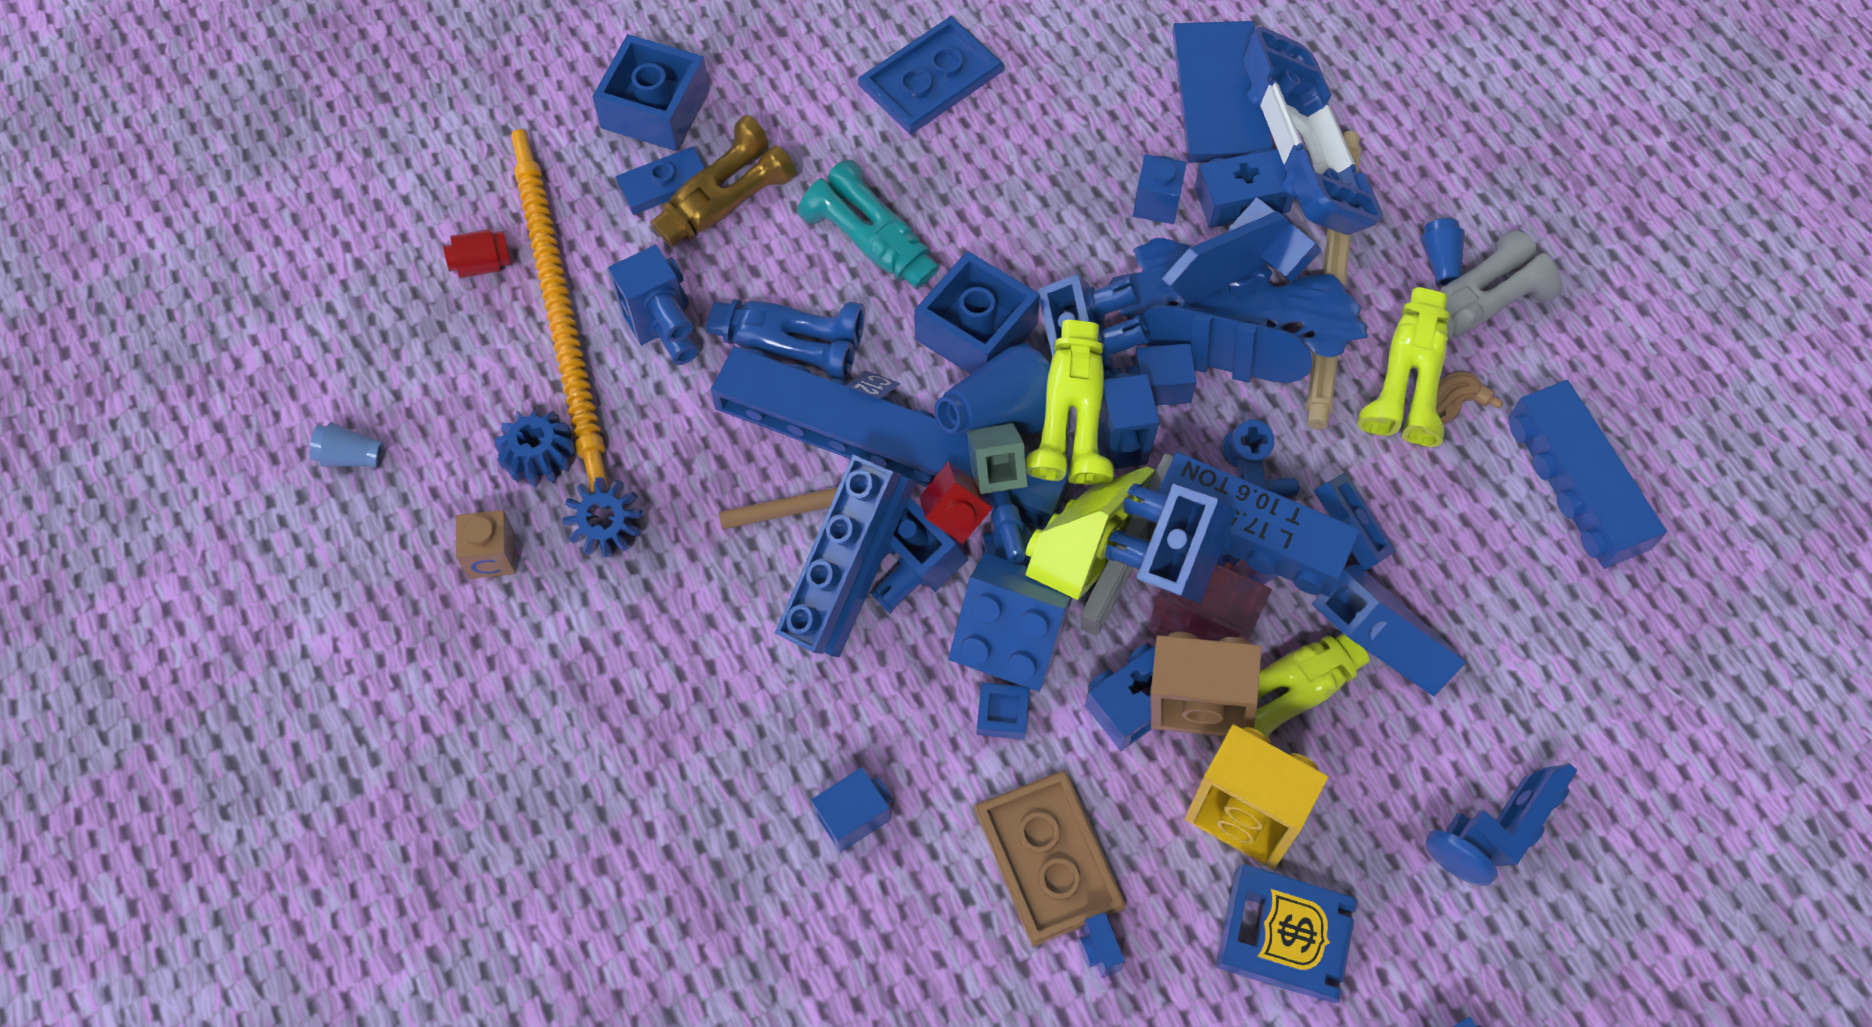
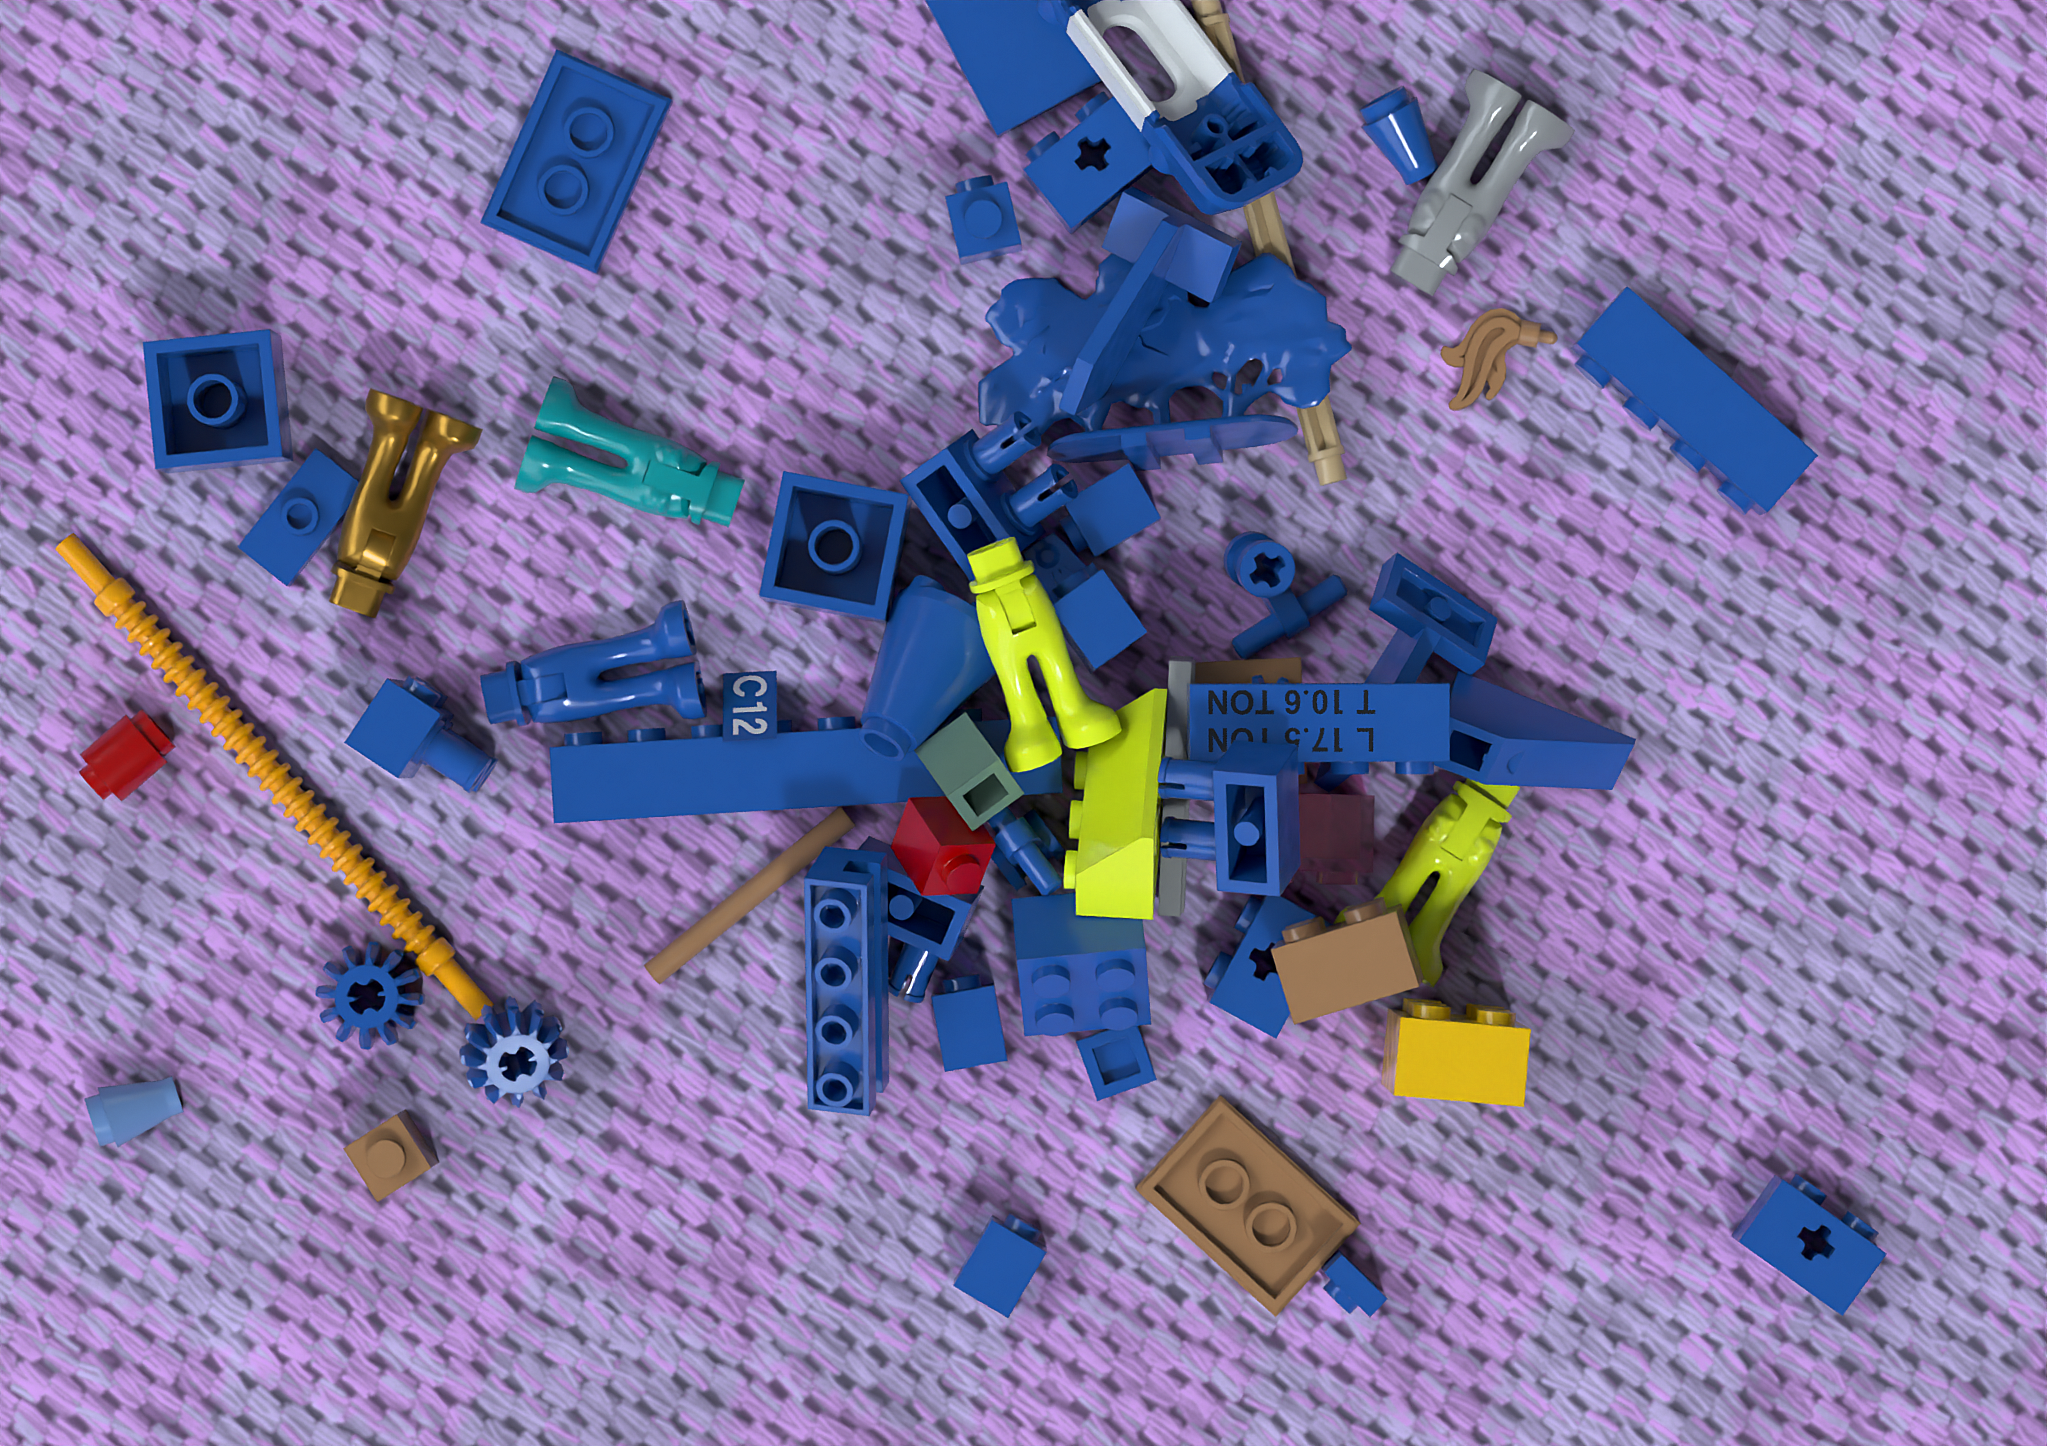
camera: 25 degrees left, 25 degrees up
blue container [1215,864,1358,1003] -> none
neon yellow piece [1357,287,1451,447] -> none
blue piece [1425,764,1578,886] -> none
none -> blue brick [931,974,1008,1072]

